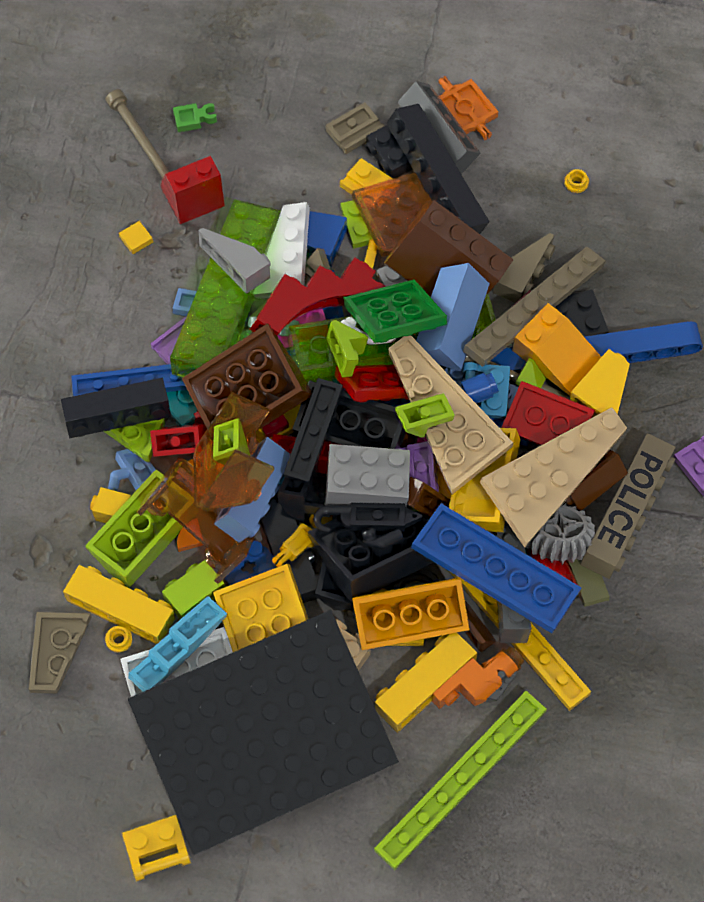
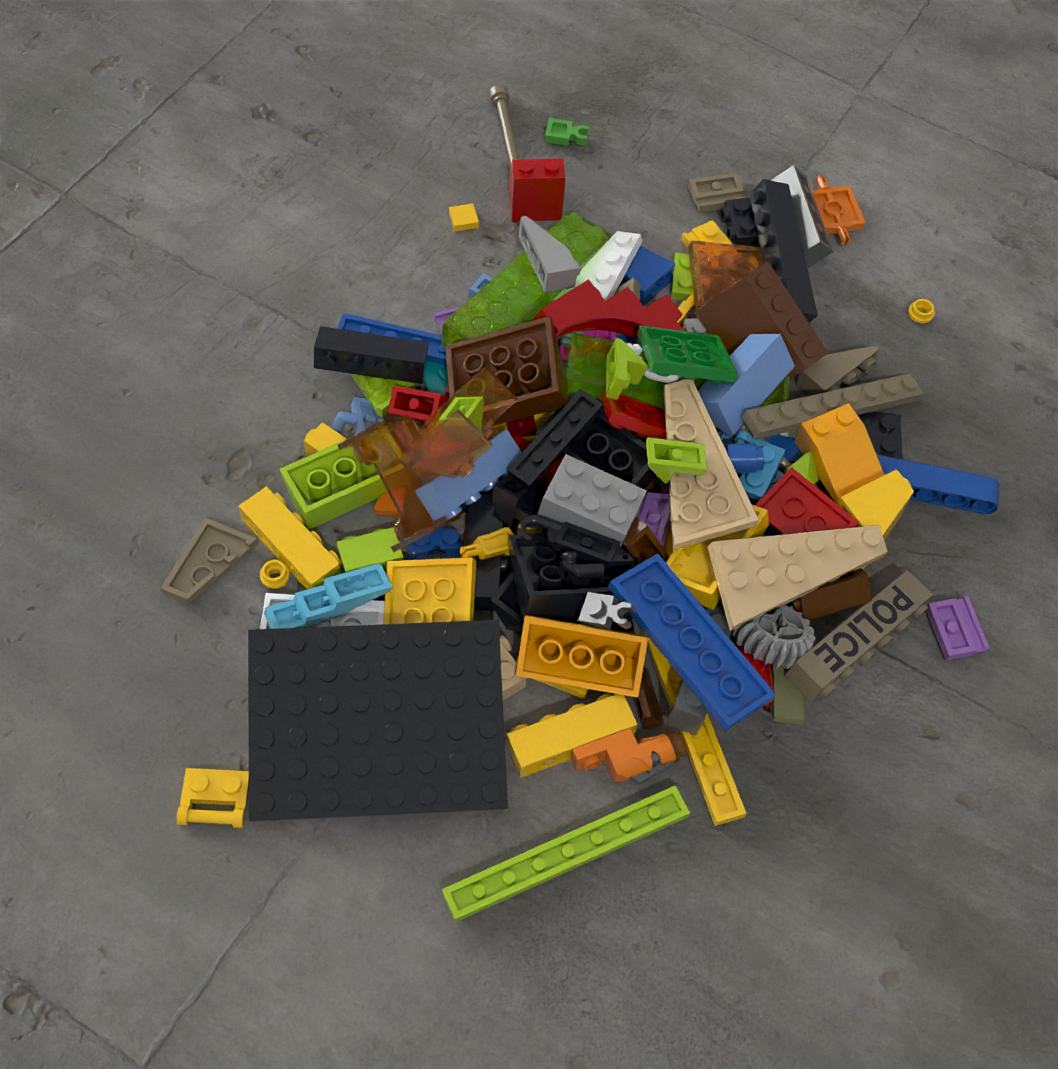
camera: 15 degrees right, 5 degrees down
none -> plate [578,592,637,630]

